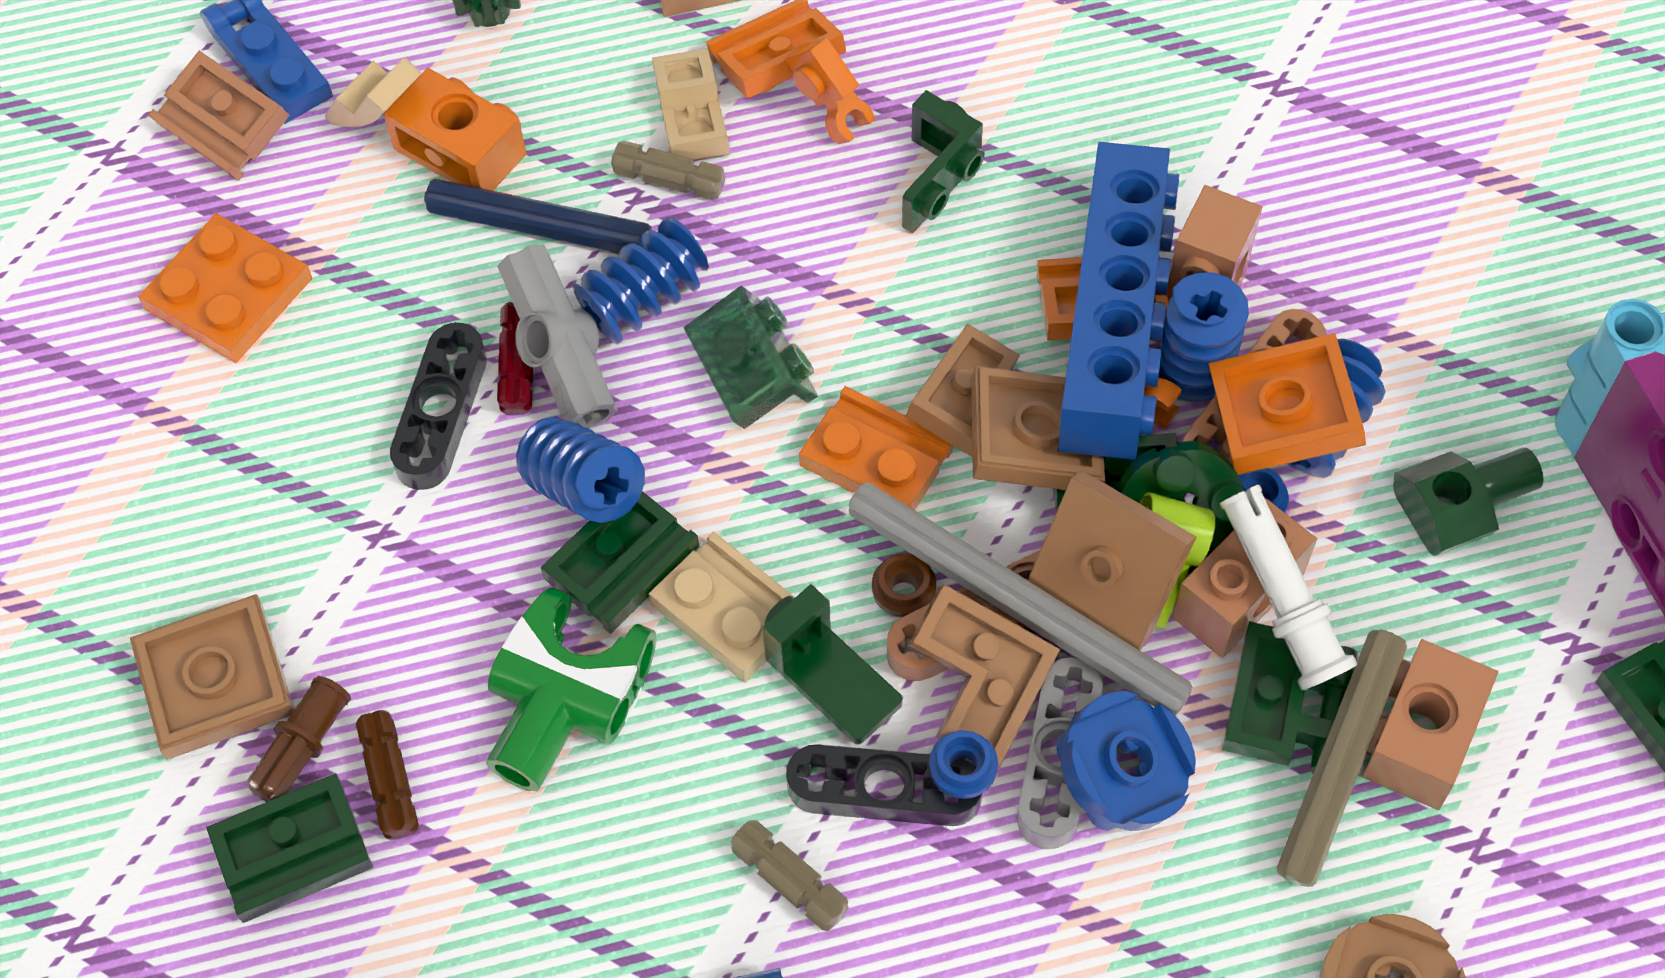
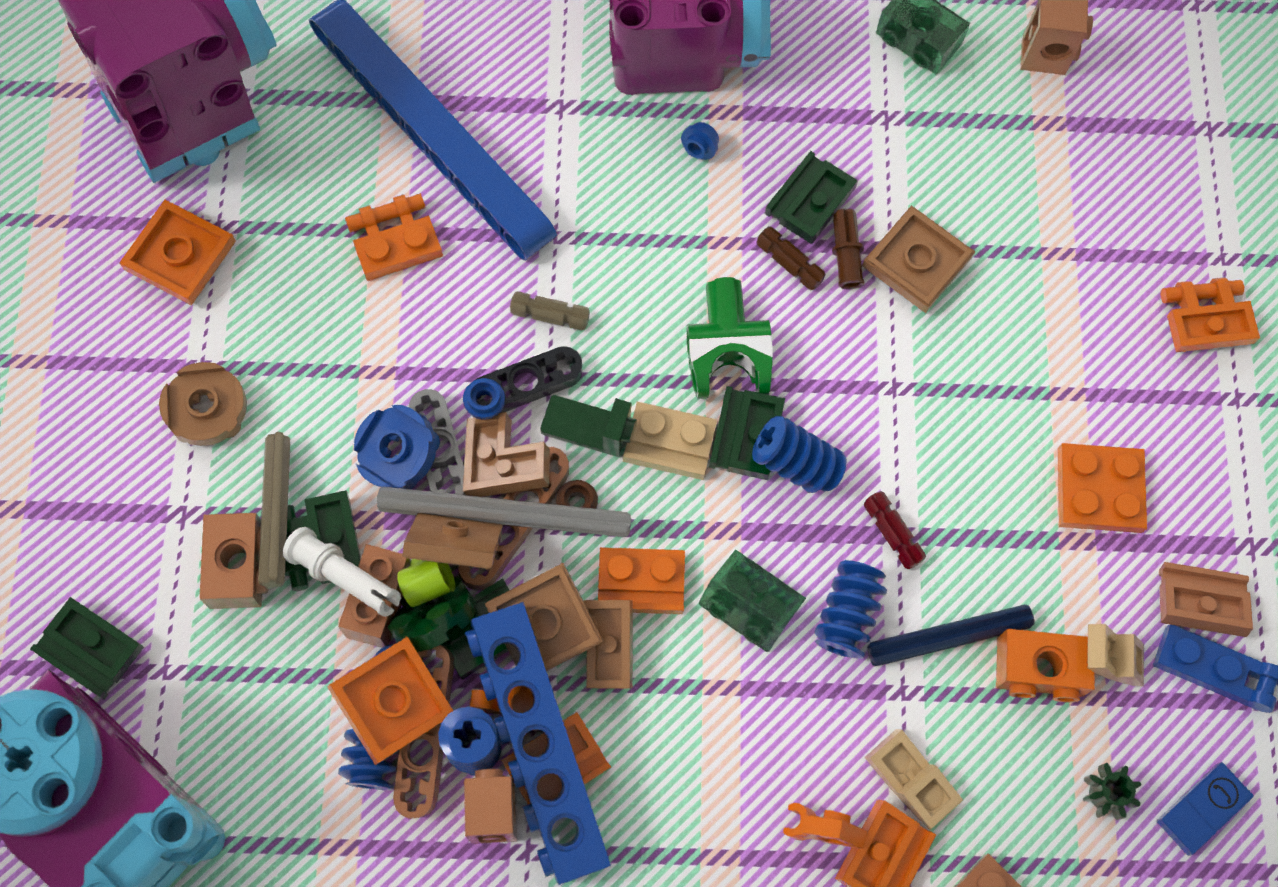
camera: 145 degrees right, 10 degrees up
black beam [390,322,487,490] -> none
light grey piece [497,245,618,429] -> none
dark tan axle [611,141,725,200] -> none
dark green bracket [902,90,985,233] -> none
dark green piece [1393,447,1544,556] -> none

